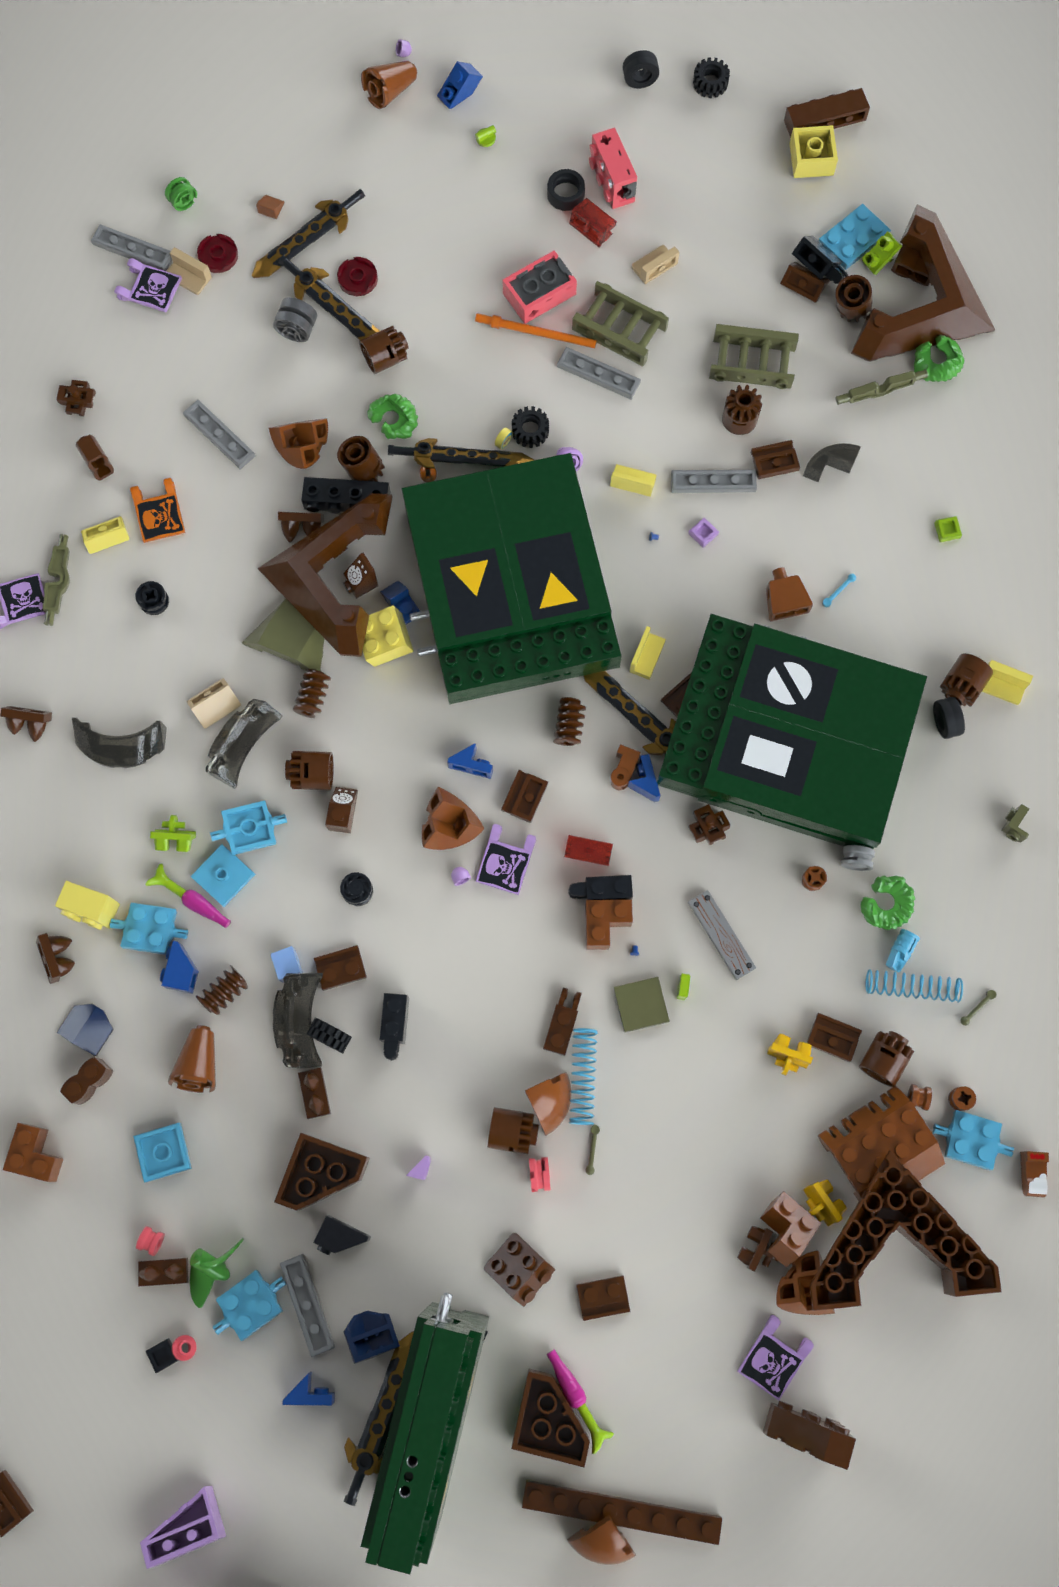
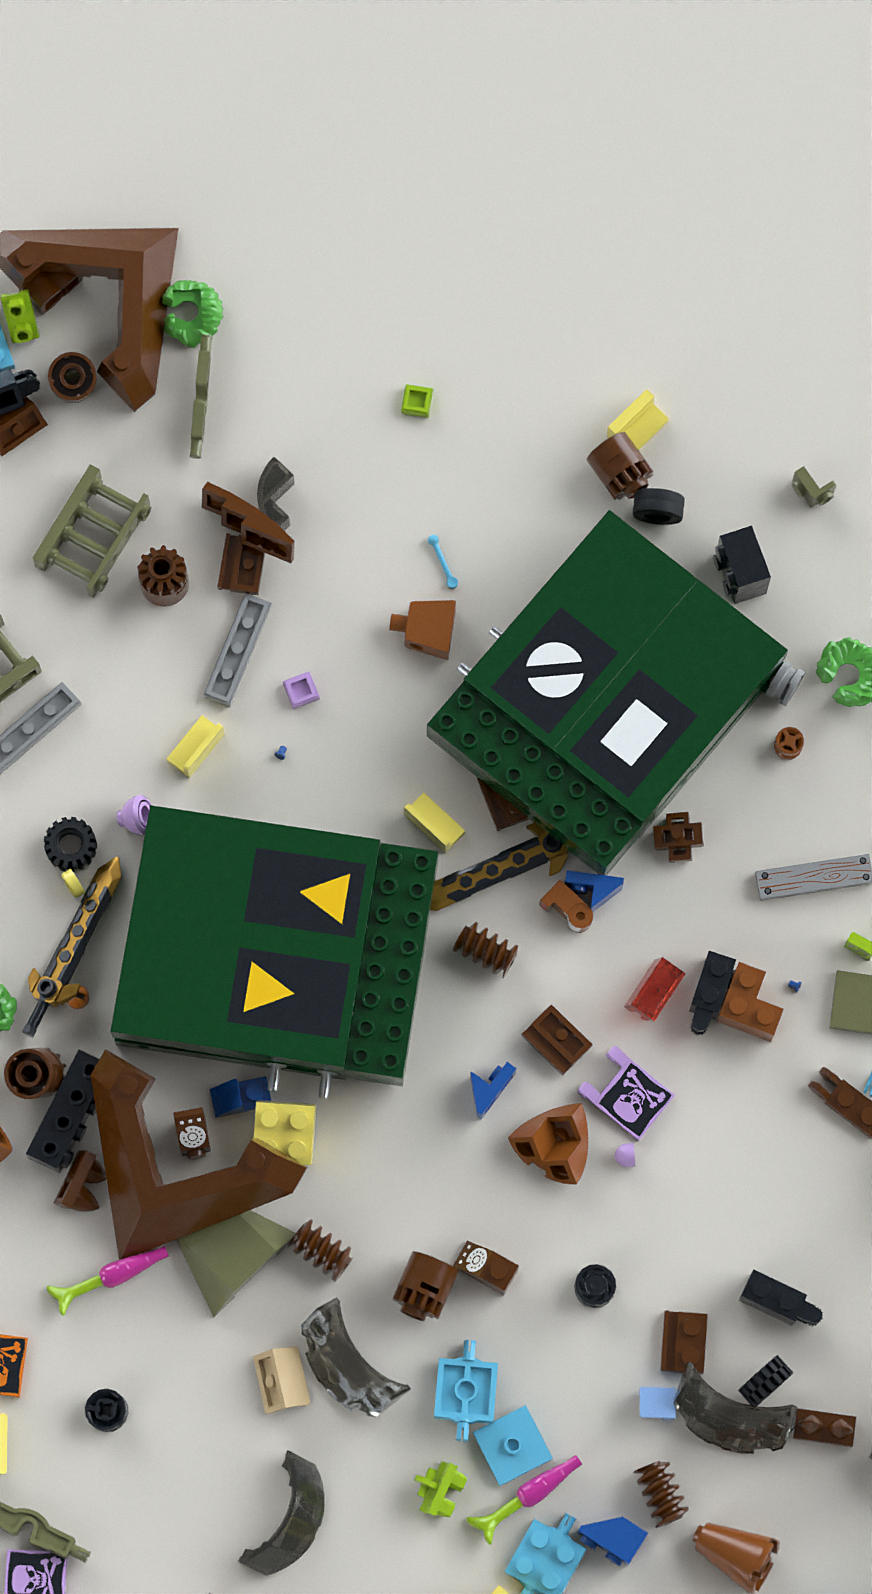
camera: 70 degrees left, 0 degrees up
none -> dark pink piece [47,1246,169,1316]
none -> reddish brown slope [202,481,295,563]
none -> black brick [713,525,771,604]

